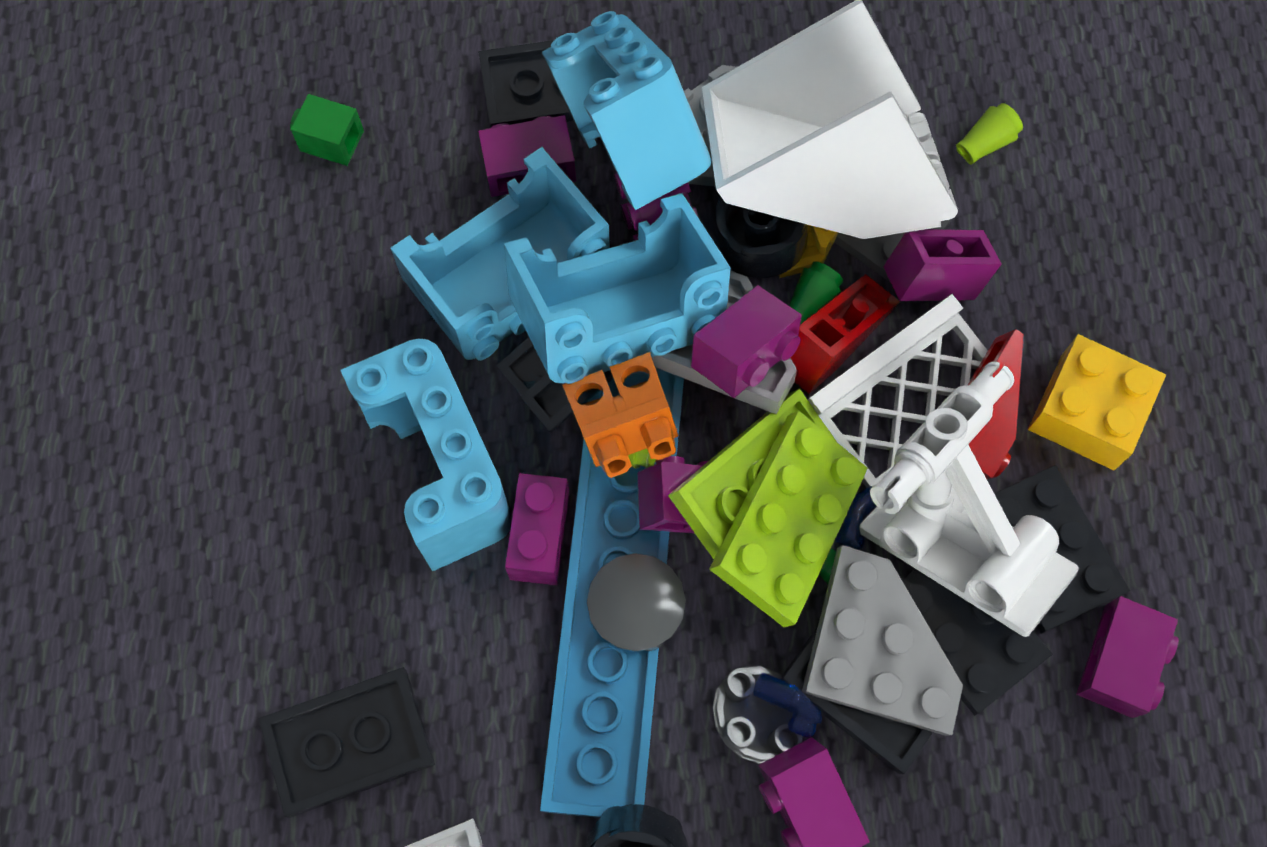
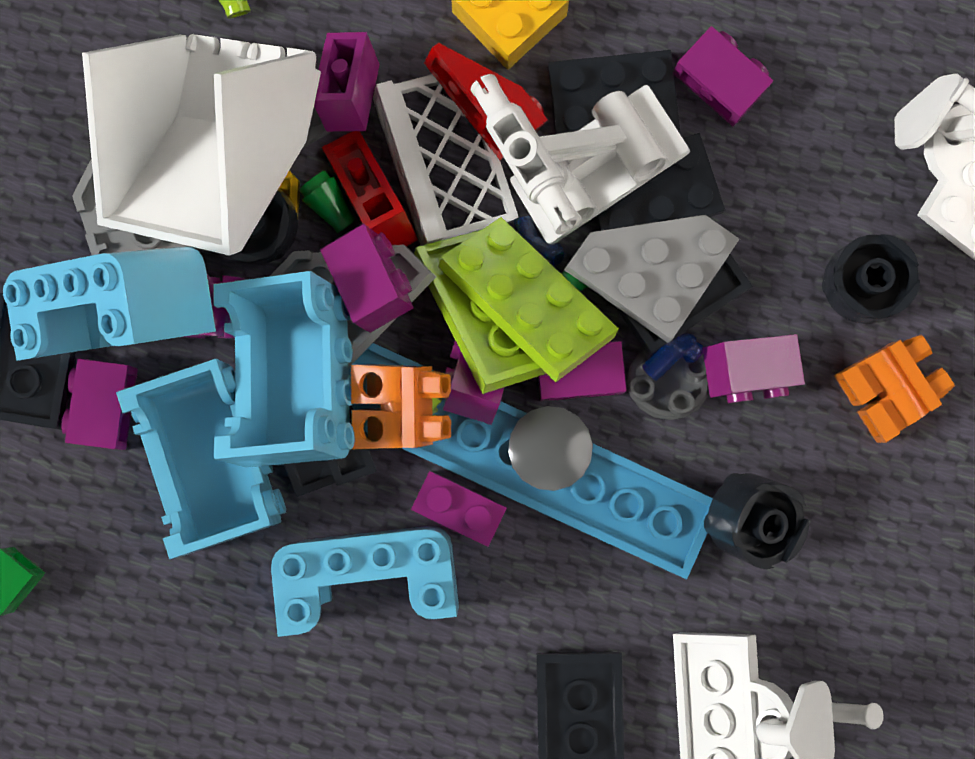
camera: 70 degrees left, 15 degrees up
none -> magenta brick [538,341,626,402]

